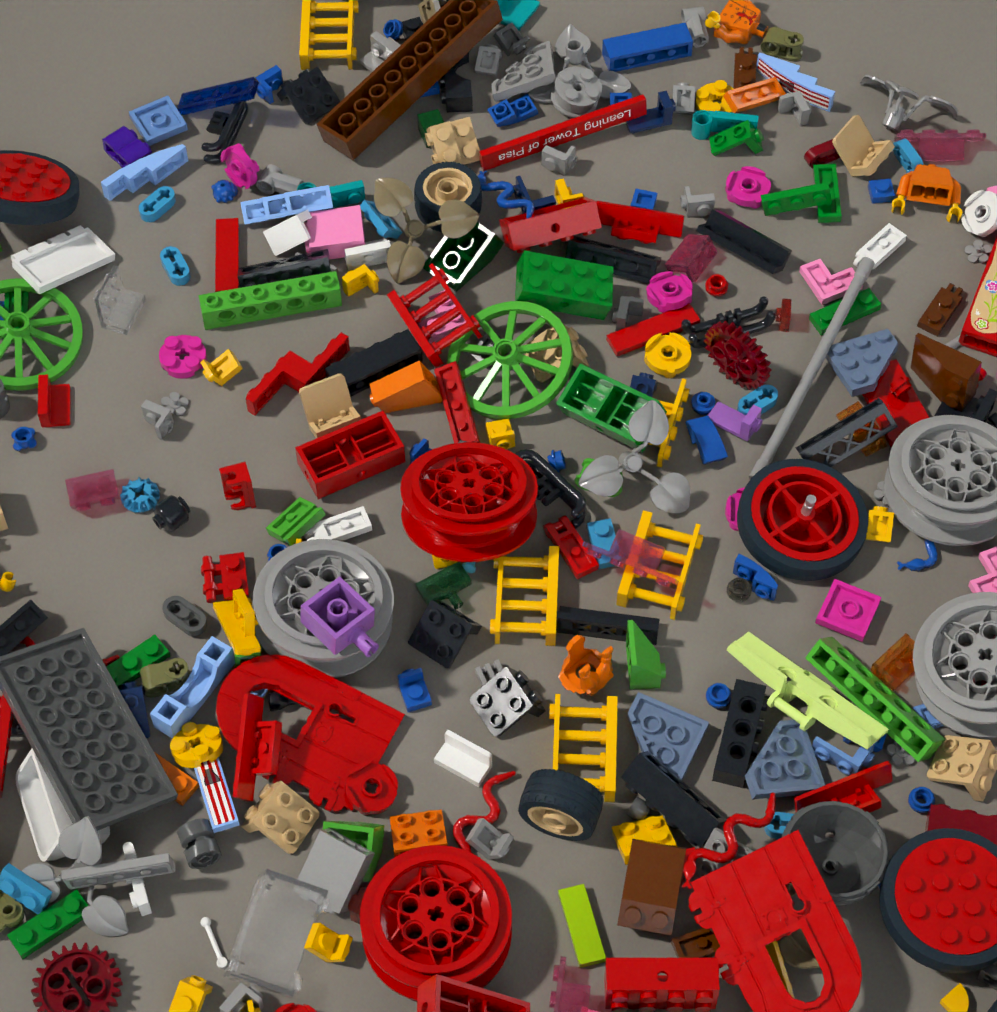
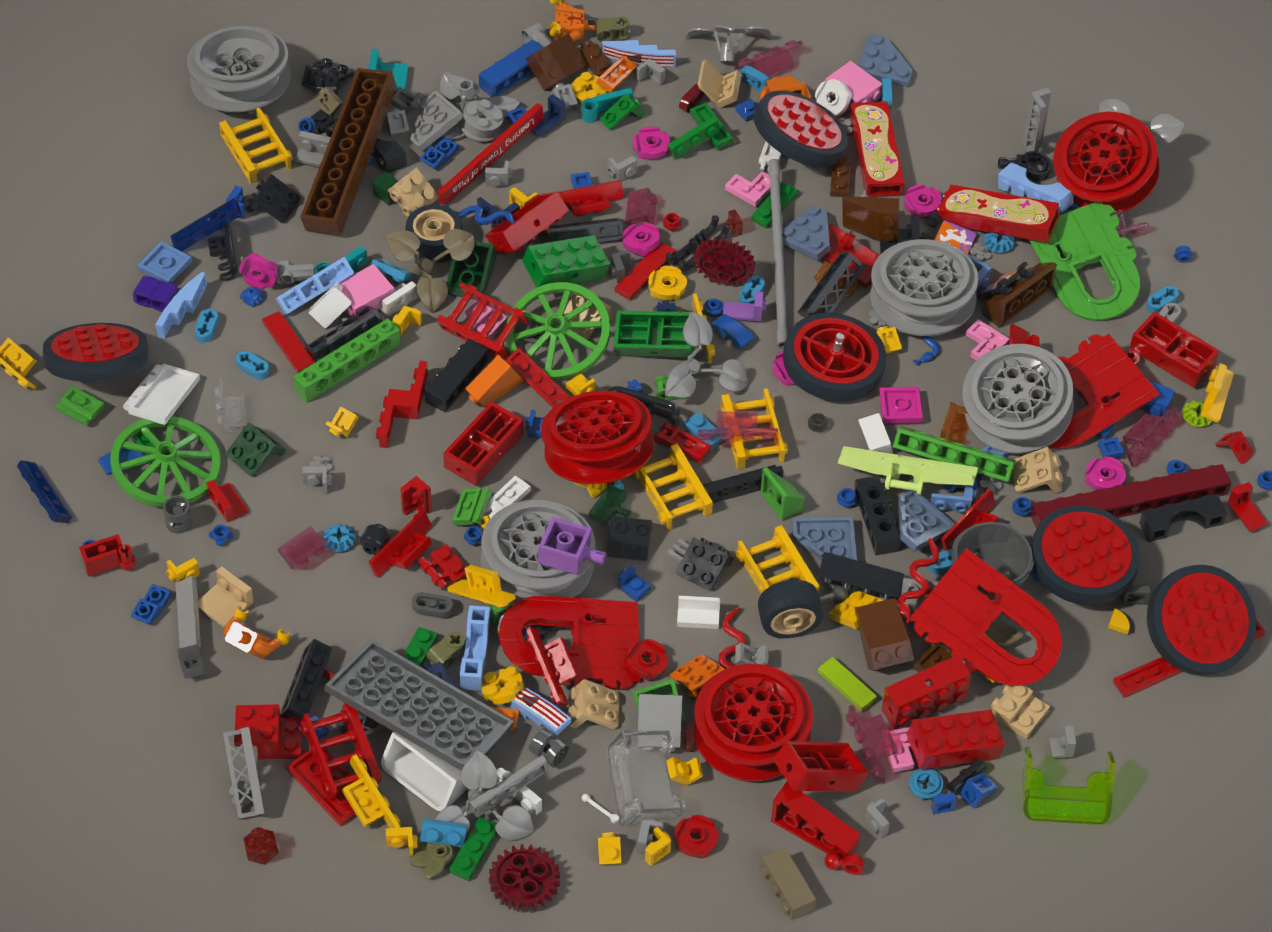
camera: 30 degrees left, 5 degrees down
dark pink plate [159,335,207,379] -> none
tan bracket [299,373,361,438] -> none
orange piece [558,635,614,696] -> none
black fence [696,208,792,274] -> none
blue slope [733,554,778,601] -> none
none -> dark green bracket [225,422,286,477]
none -> red bracket [368,511,432,577]
none -> reddish brown slope [526,34,587,90]
none -> wheel [754,91,848,167]
none -> white hinge [858,413,893,454]

